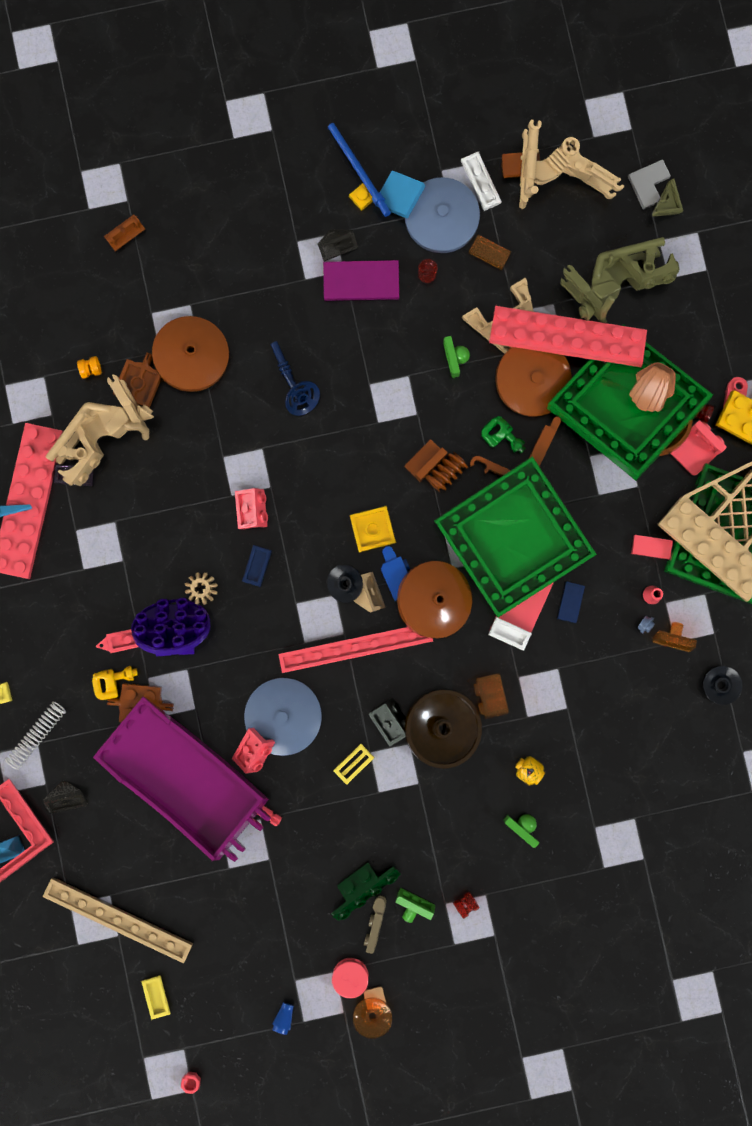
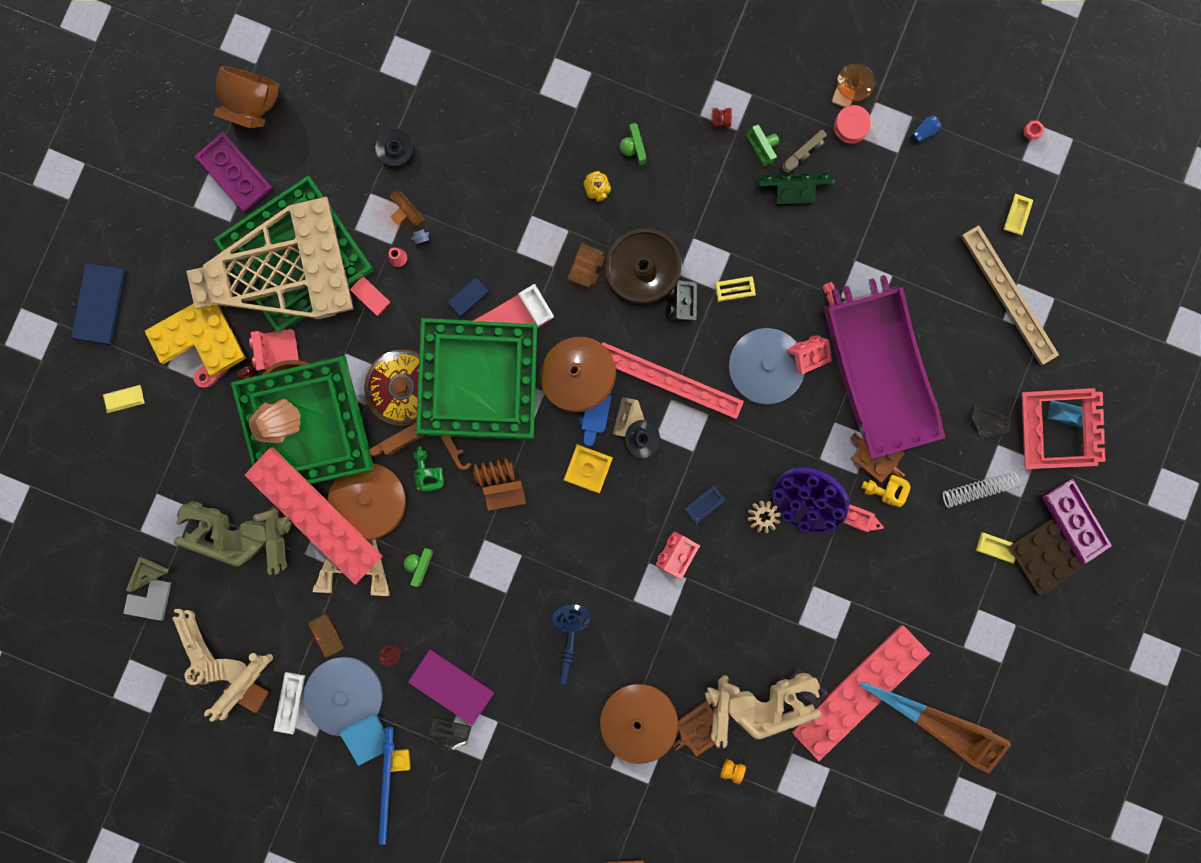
camera: 150 degrees left, 0 degrees up
none -> dish [364,350,419,426]

